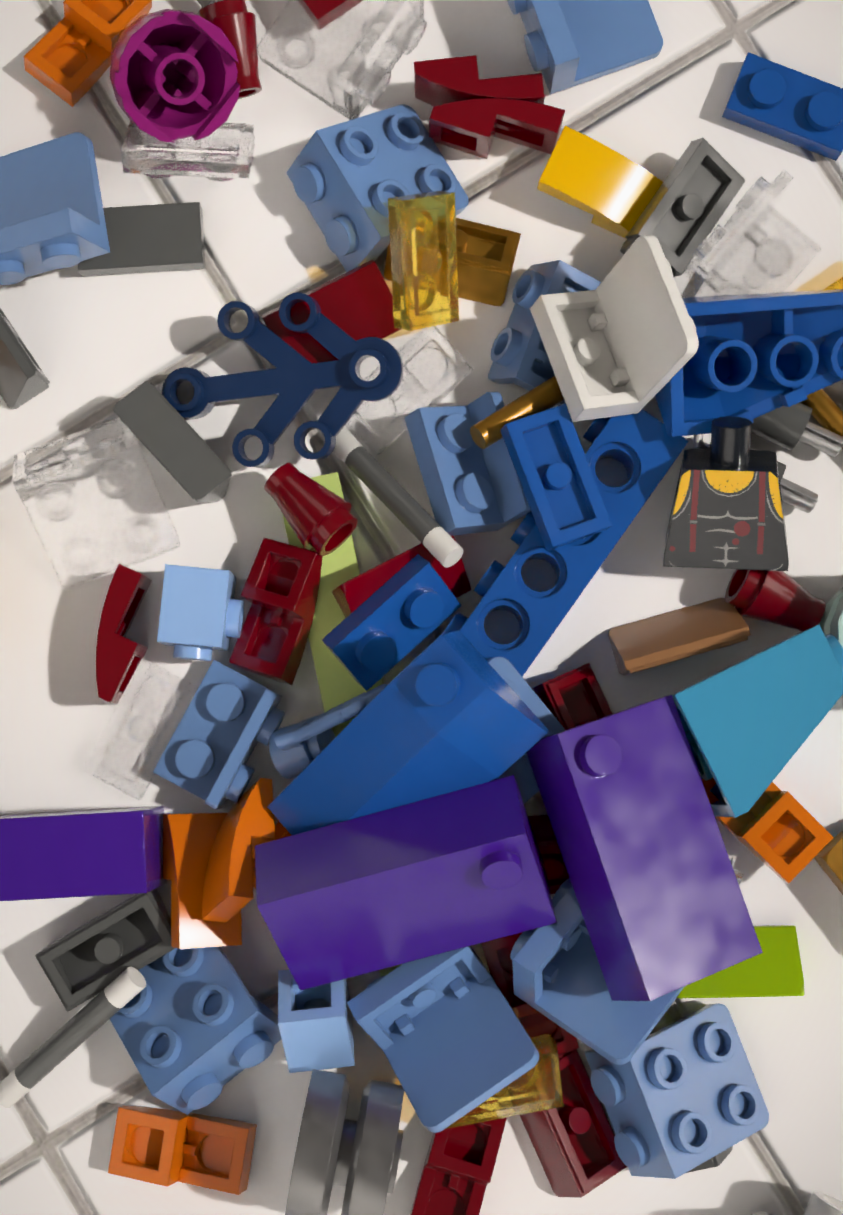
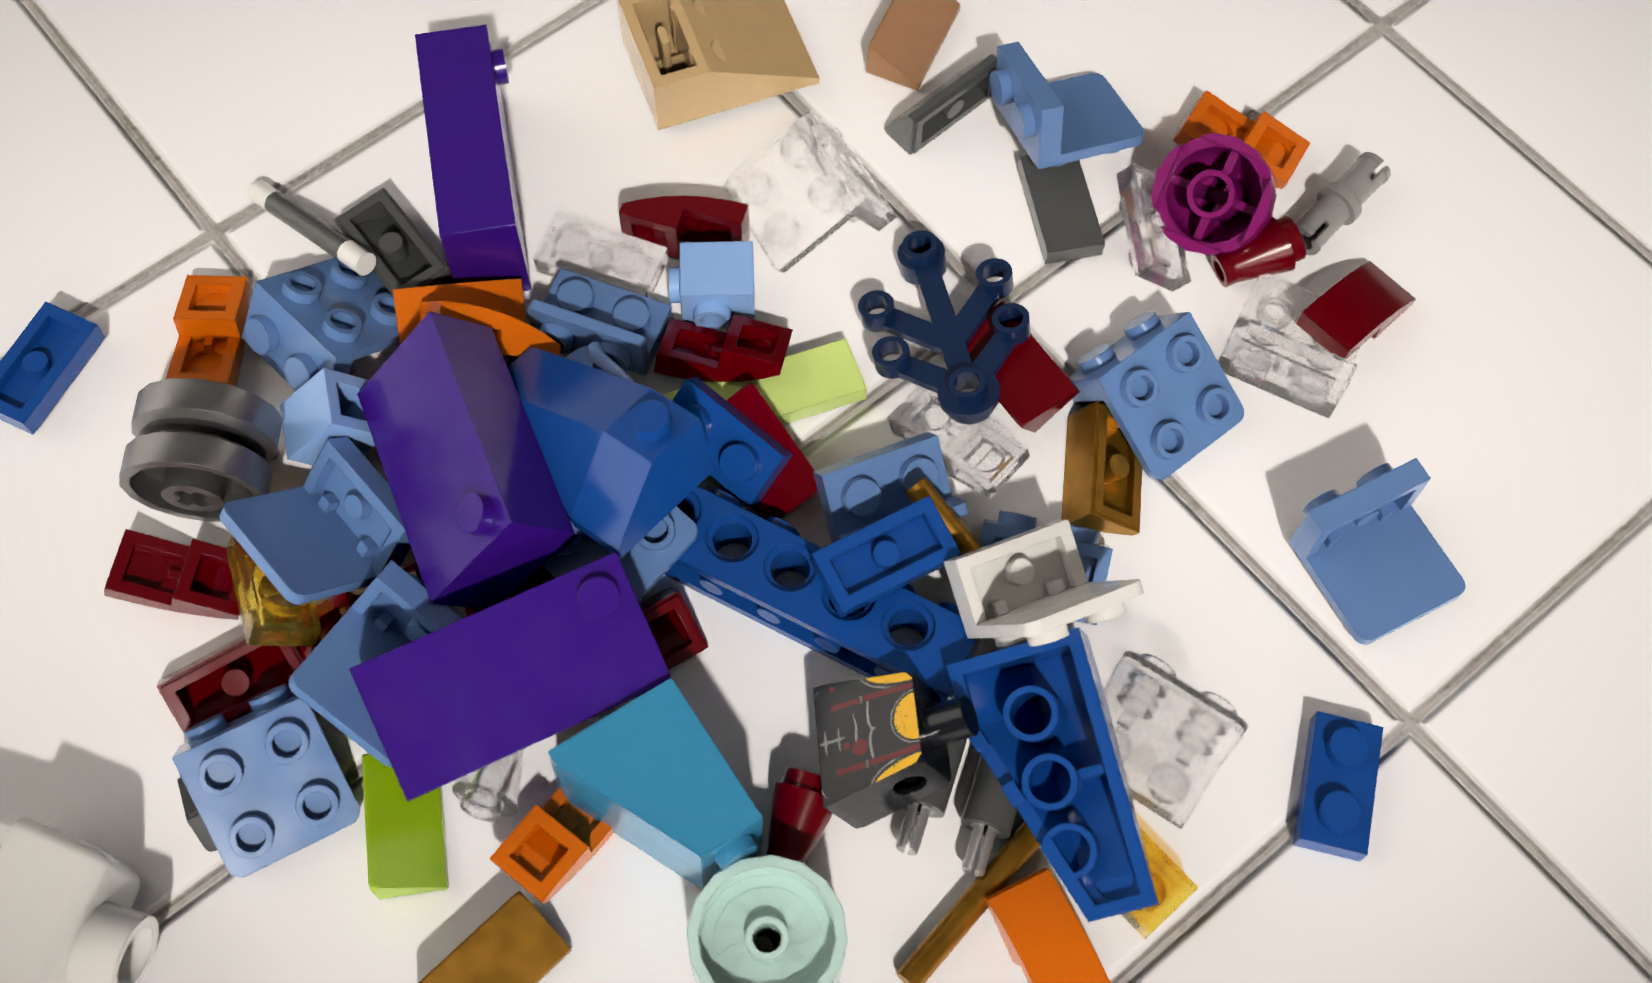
camera: 80 degrees right, 20 degrees down
dark grey slope [113,381,232,503] -> none
dark red cone [264,462,358,556] -> none
dark grey bar [333,427,464,568] -> none
clear yellow plate [388,191,459,331] -> none
dark red slope [414,55,545,107] -> none
dark red slope [429,98,565,159] -> none
yellow slope [537,126,663,239] -> none
medium nougat slope [608,597,751,676] -> none
dark grey hinge [620,137,745,277] -> none

